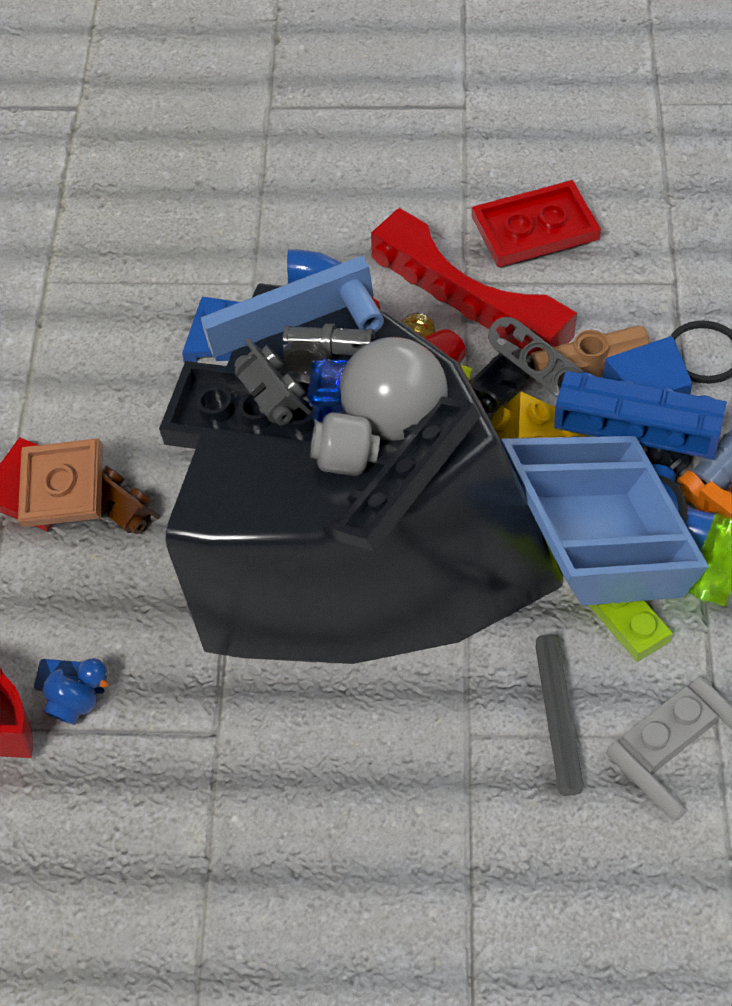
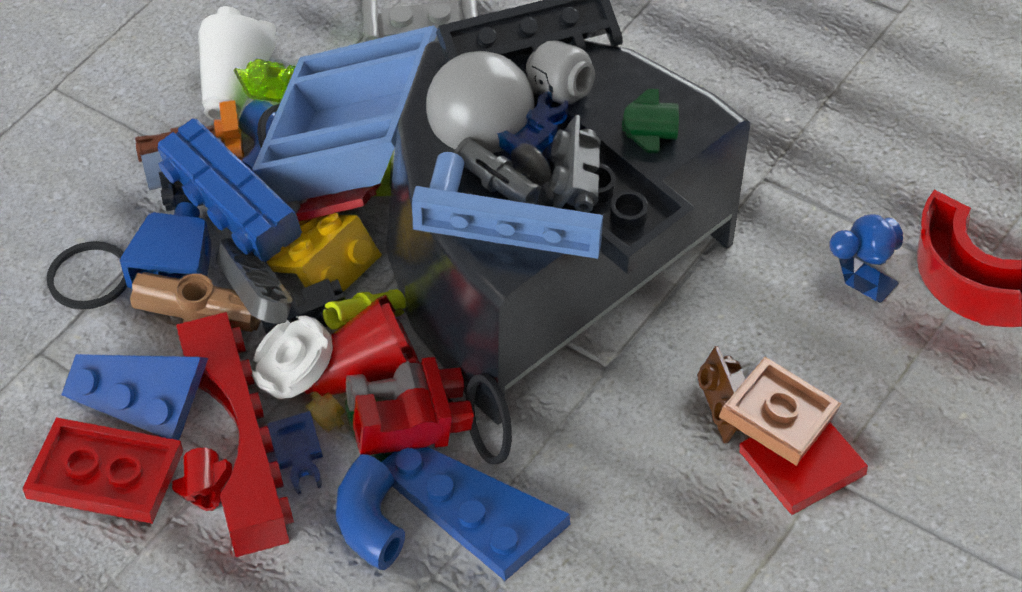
camera: 145 degrees left, 5 degrees down
none -> blue wing [61,354,208,440]
none -> red piece [172,447,232,511]
none -> white tile [252,315,333,399]
none -> clear blue plate [267,411,323,494]
none -> dark green piece [621,89,679,153]

